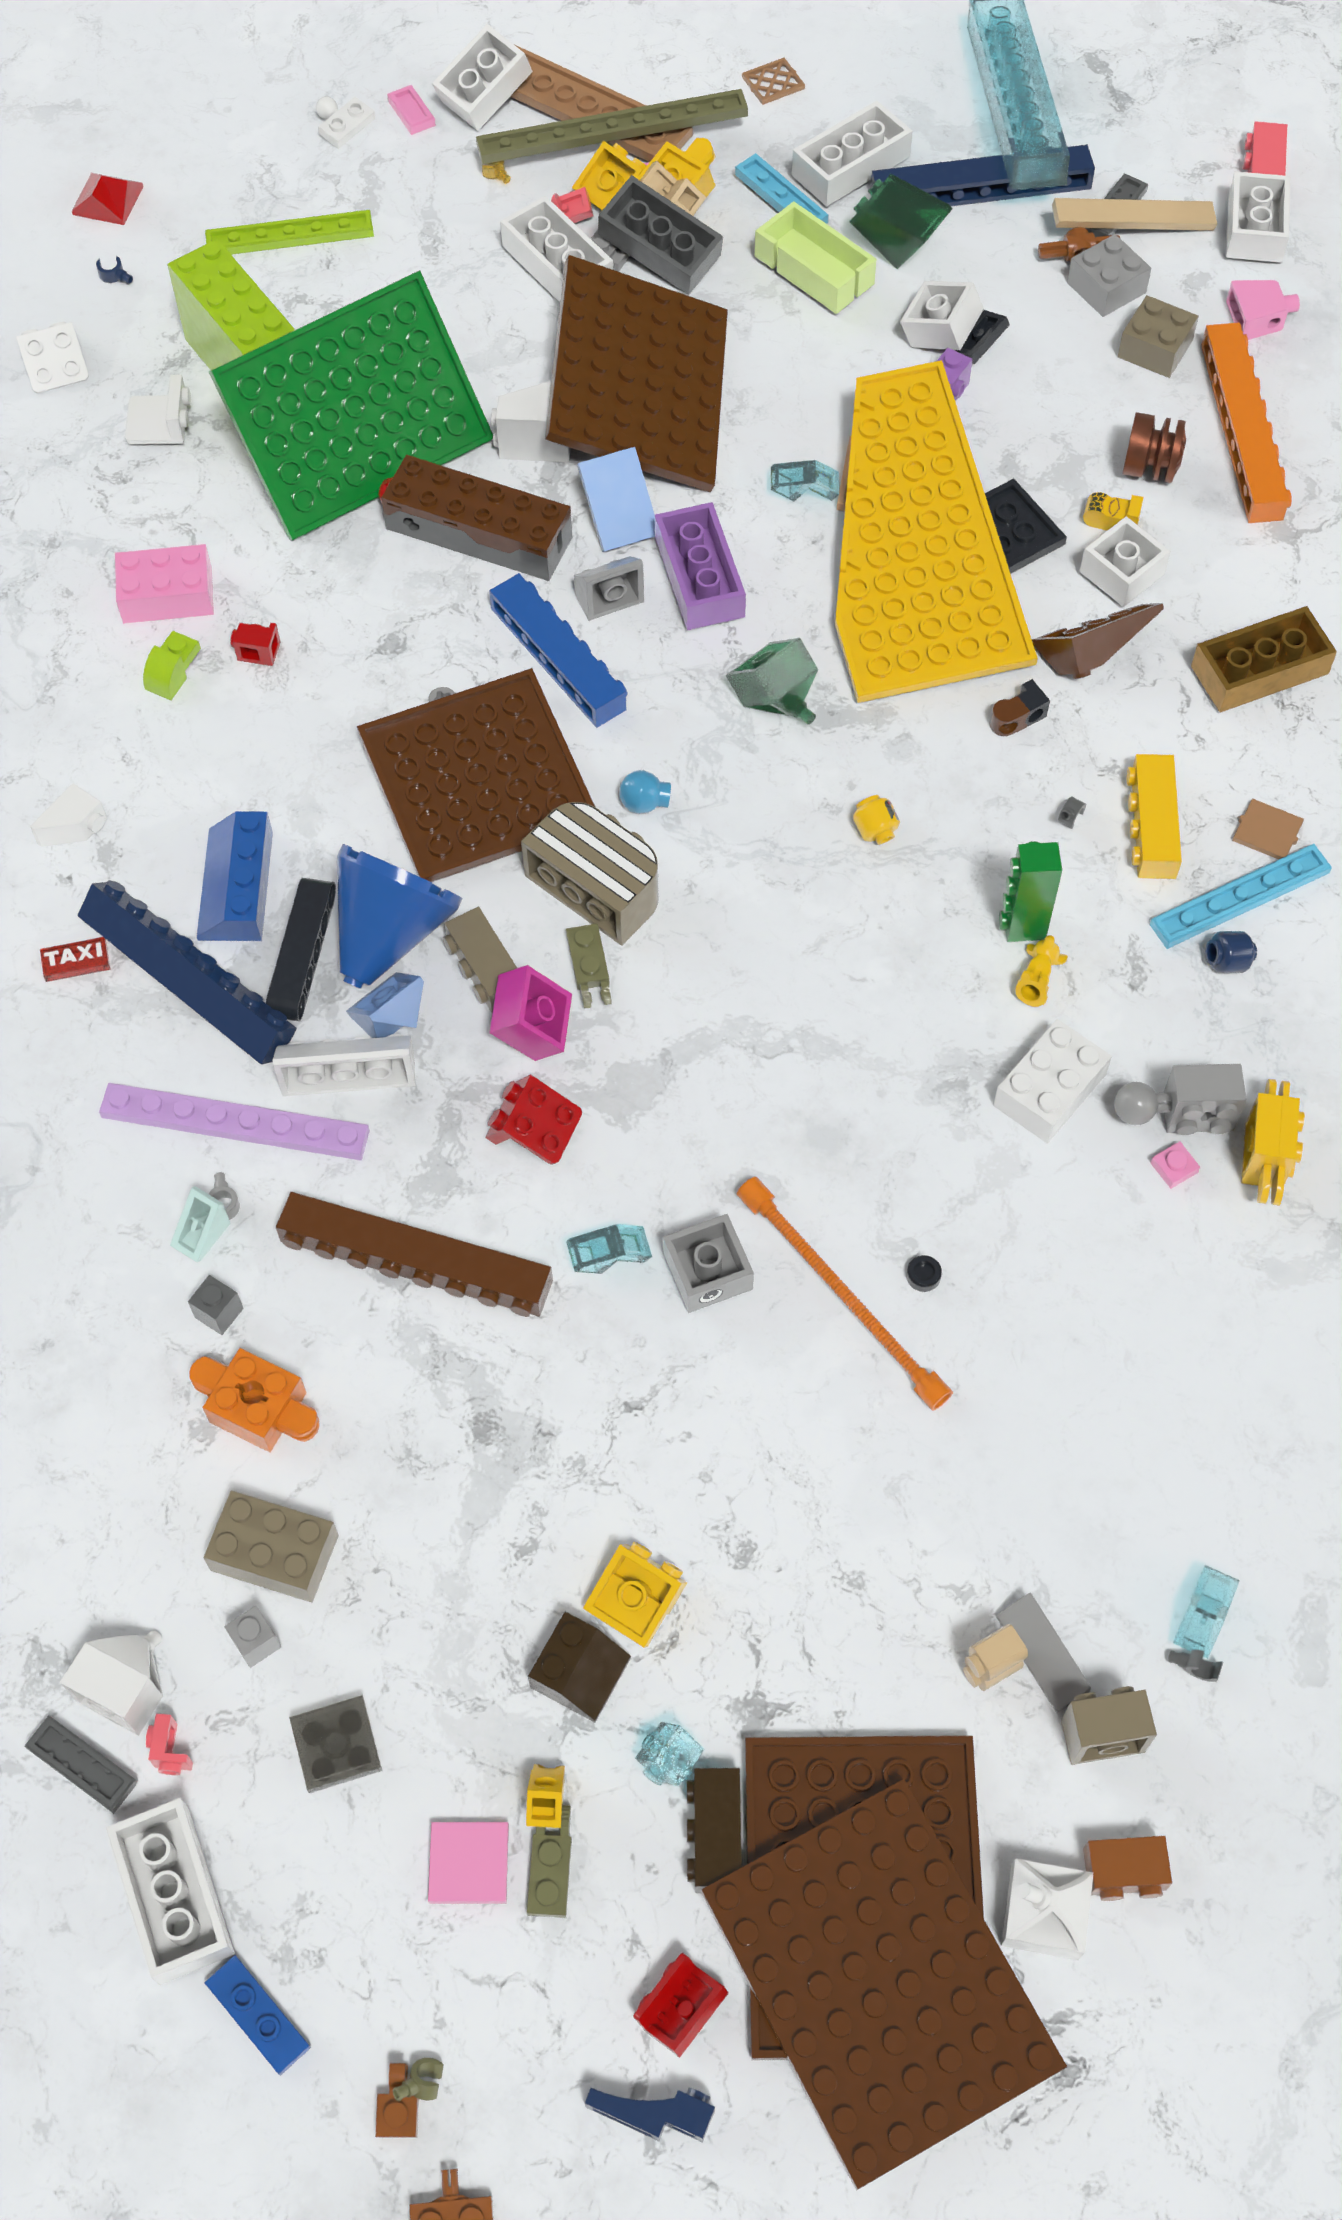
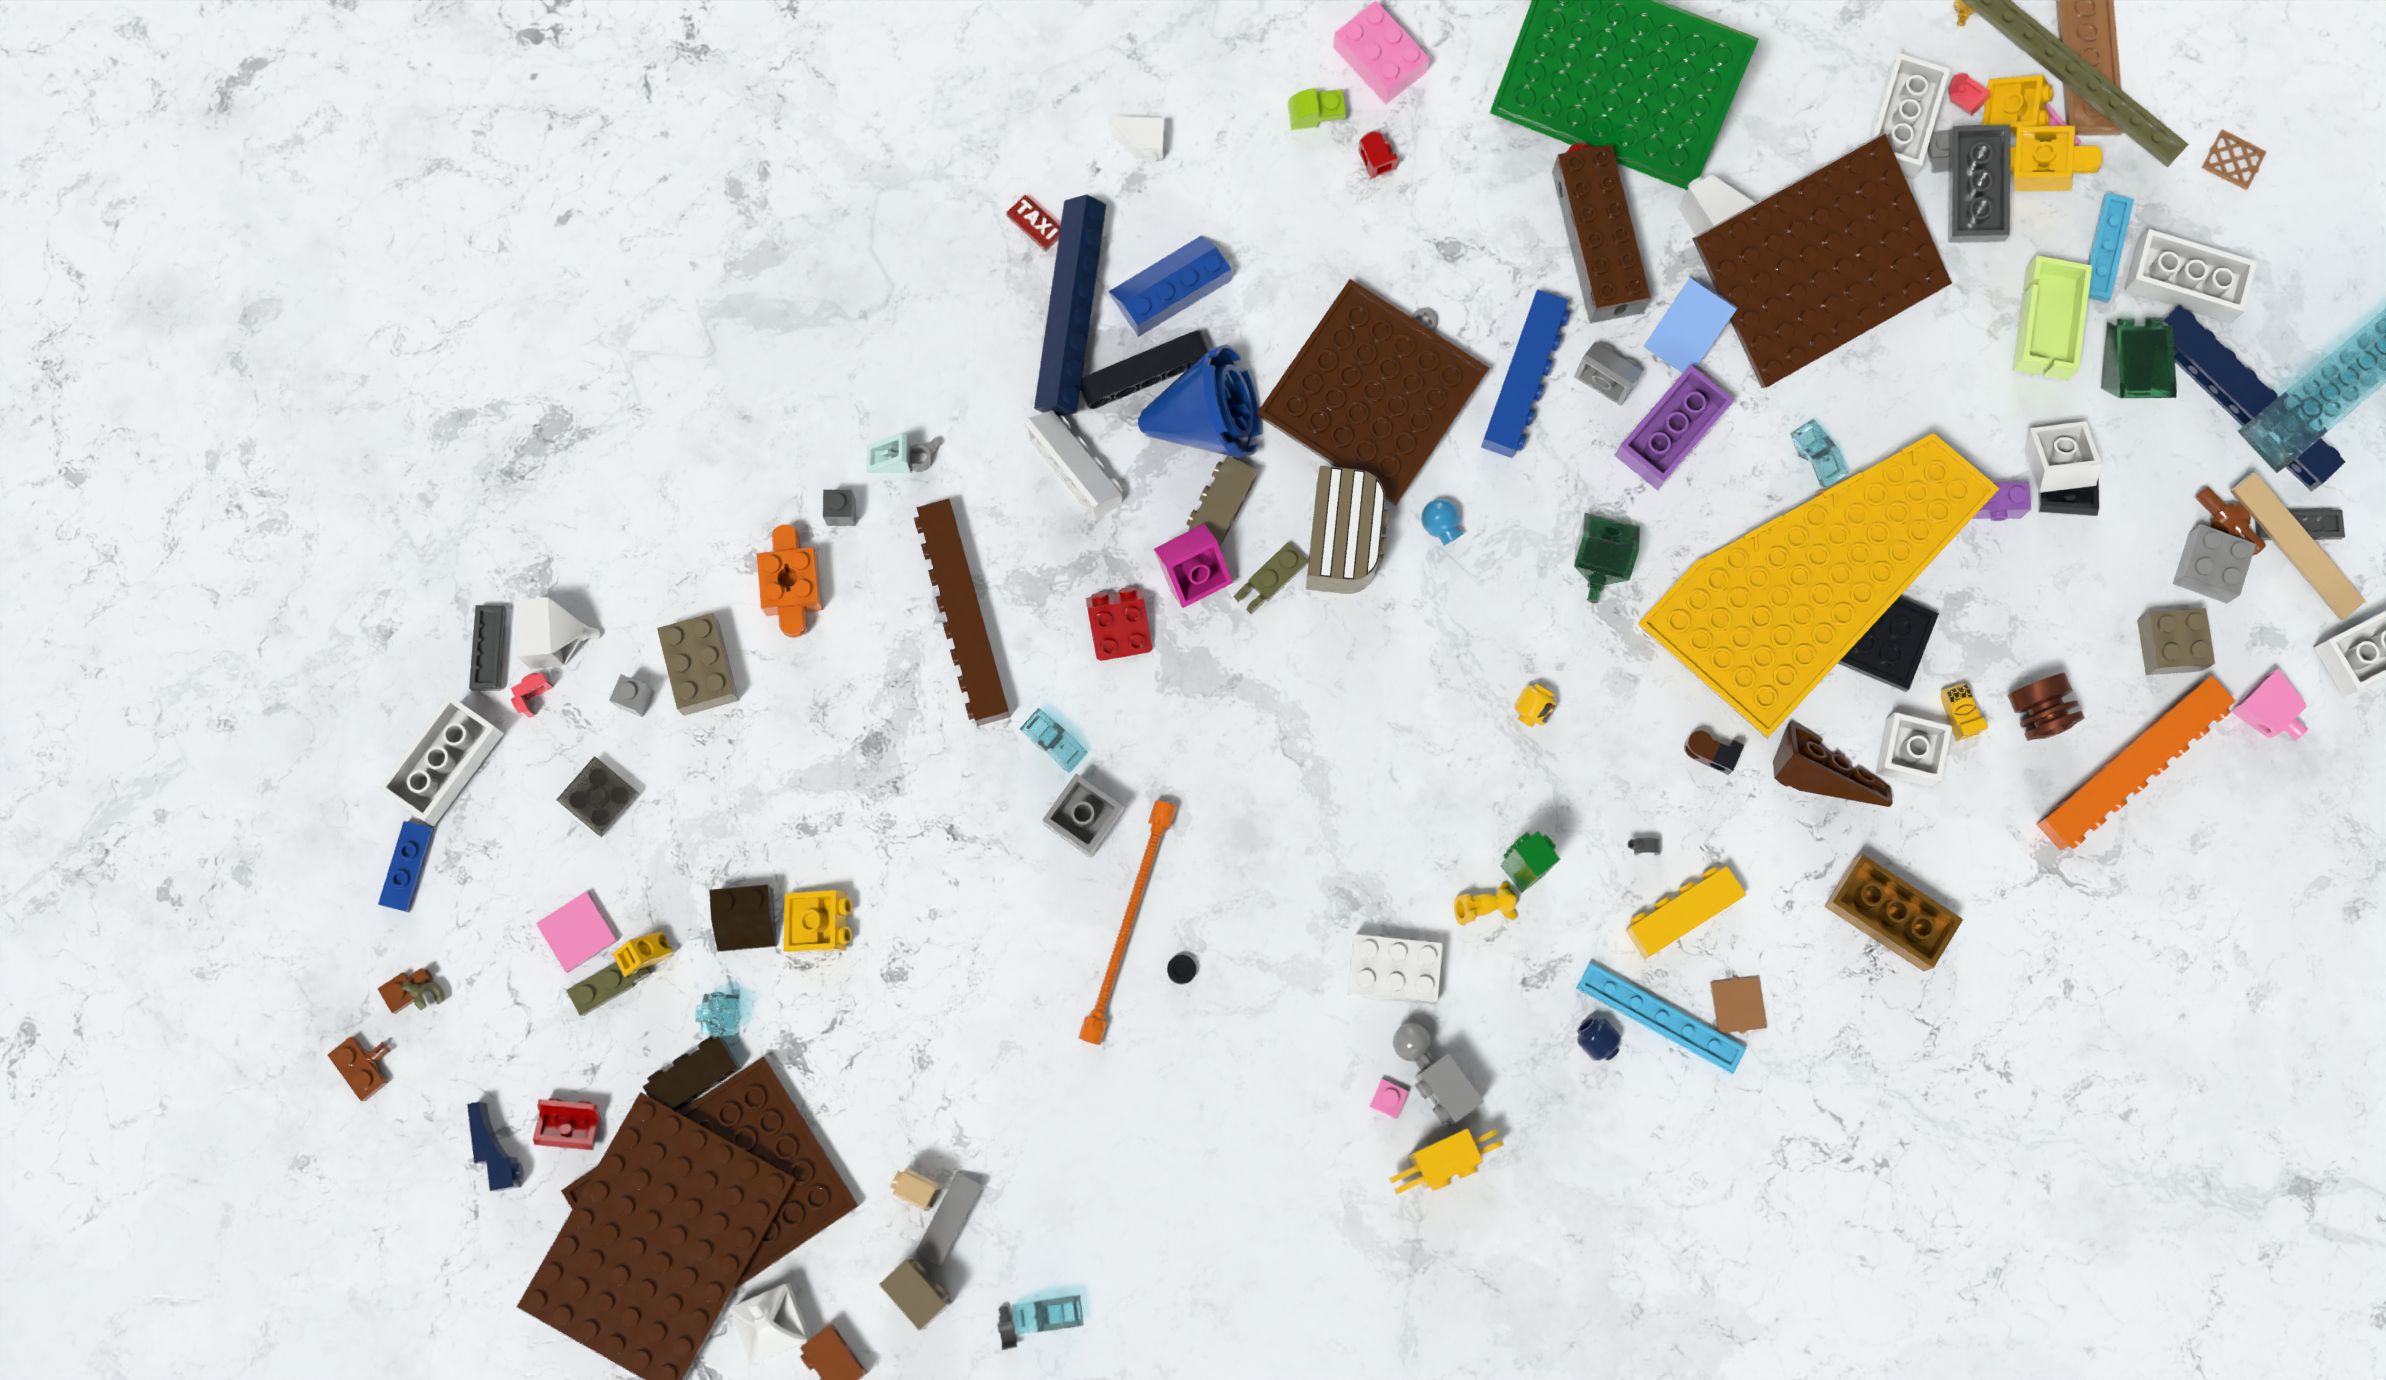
camera: 55 degrees right, 15 degrees up
lavender plate [99,1083,370,1161] -> none
medium blue slope [346,972,424,1038] -> none
tan slope [640,161,707,216] -> none

